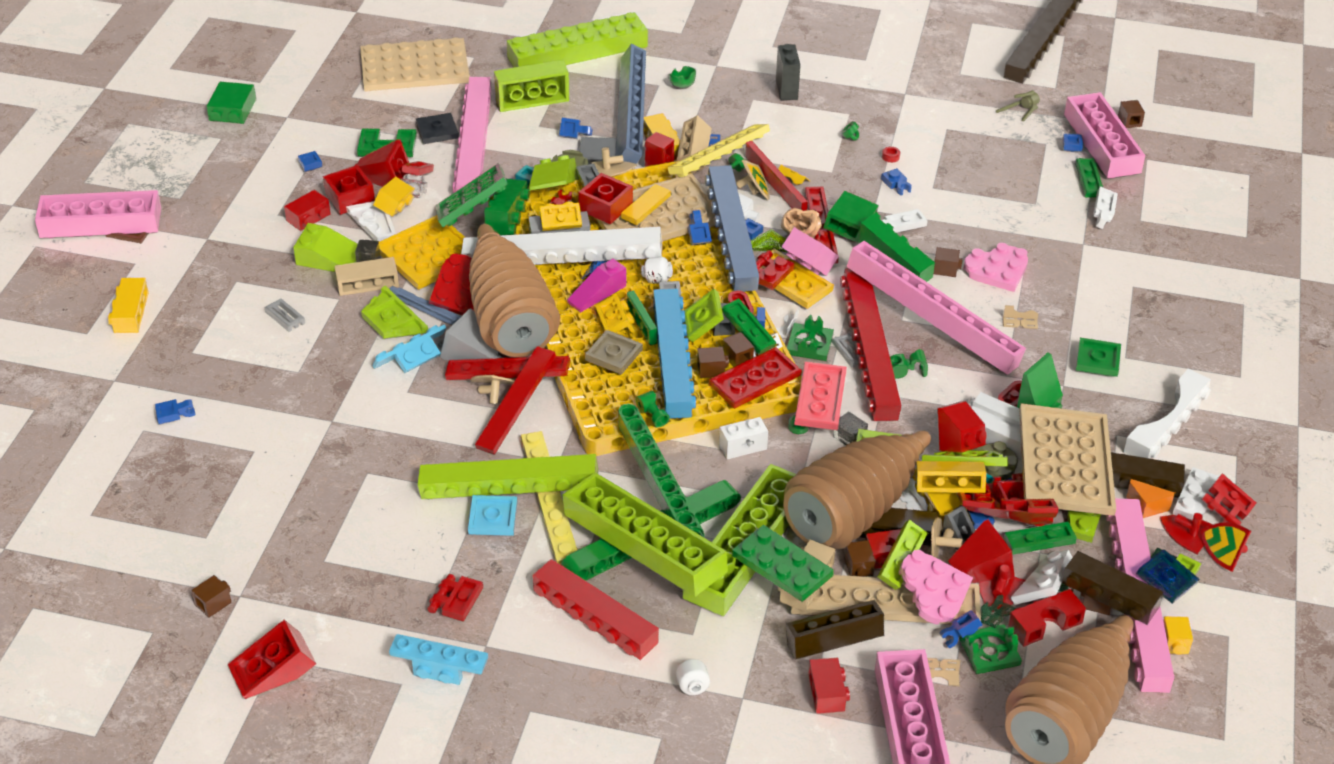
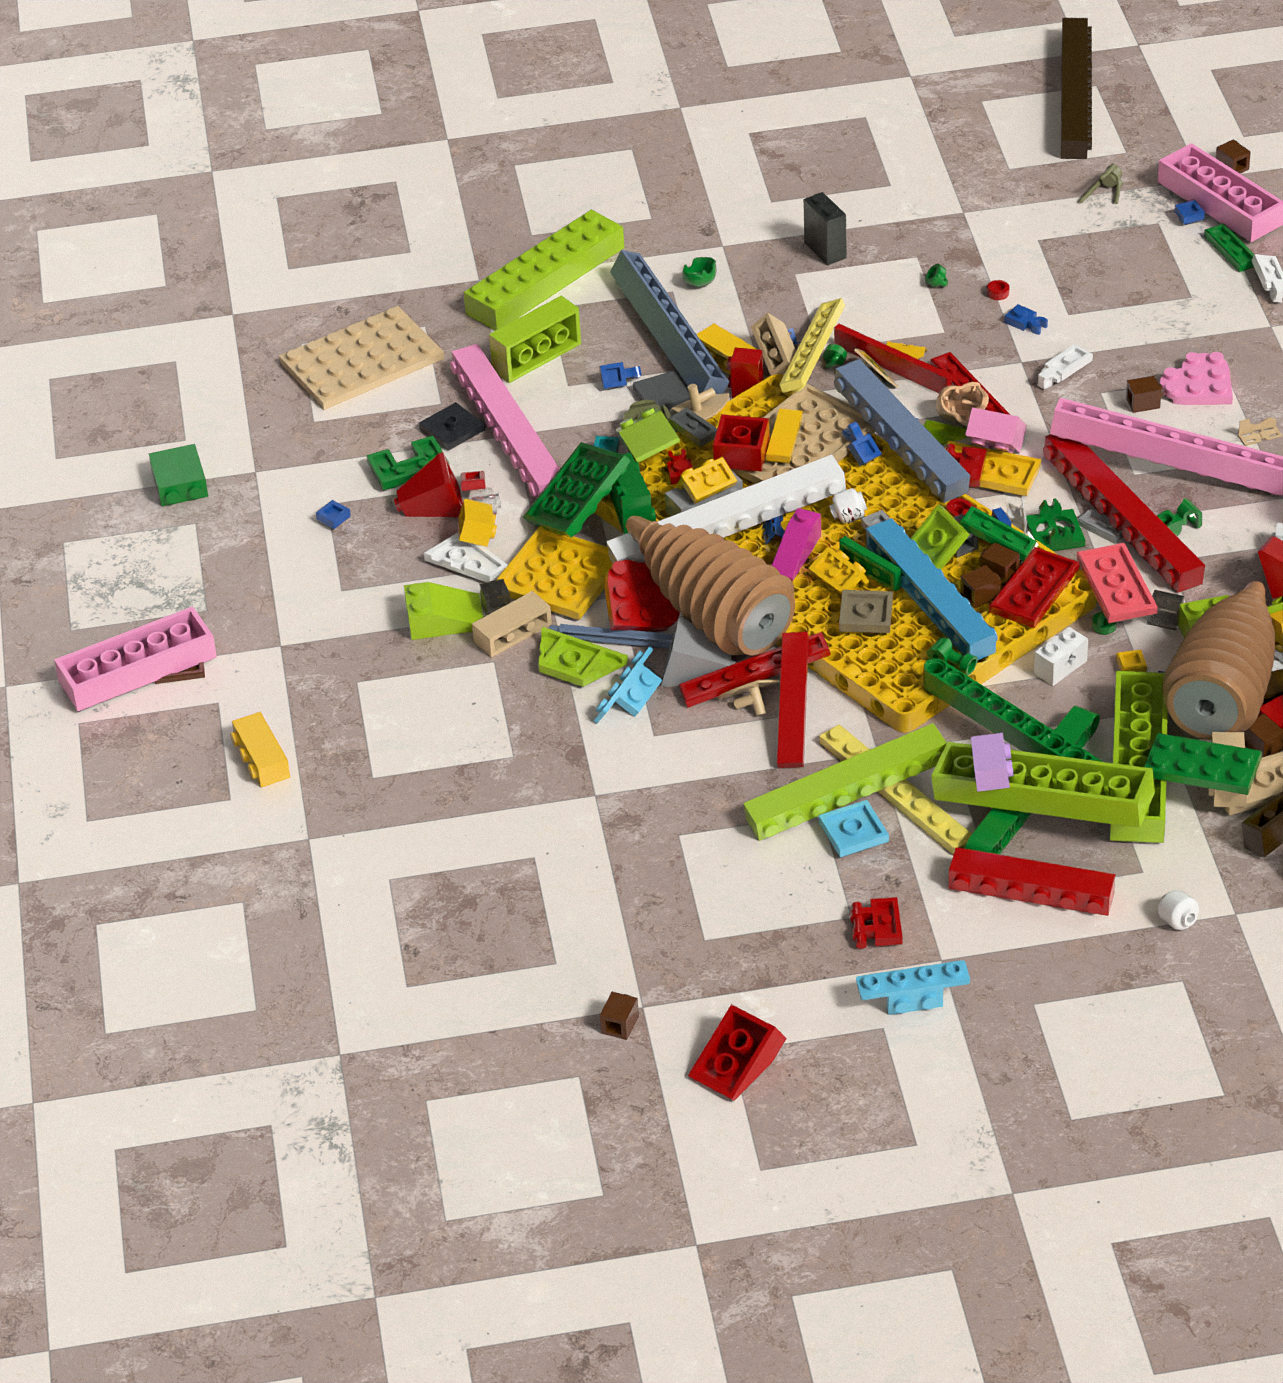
camera: 20 degrees left, 0 degrees up
blue plate [155,399,196,424] -> none
light grey tile [264,298,305,332] -> none
red brick [284,189,331,231] -> none
red brick [323,165,375,215] -> none
green brick [824,190,879,243] -> none
green wedge [859,212,935,282] -> none
none -> lavender brick [971,733,1014,792]
none -> yellow tile [1116,649,1147,672]

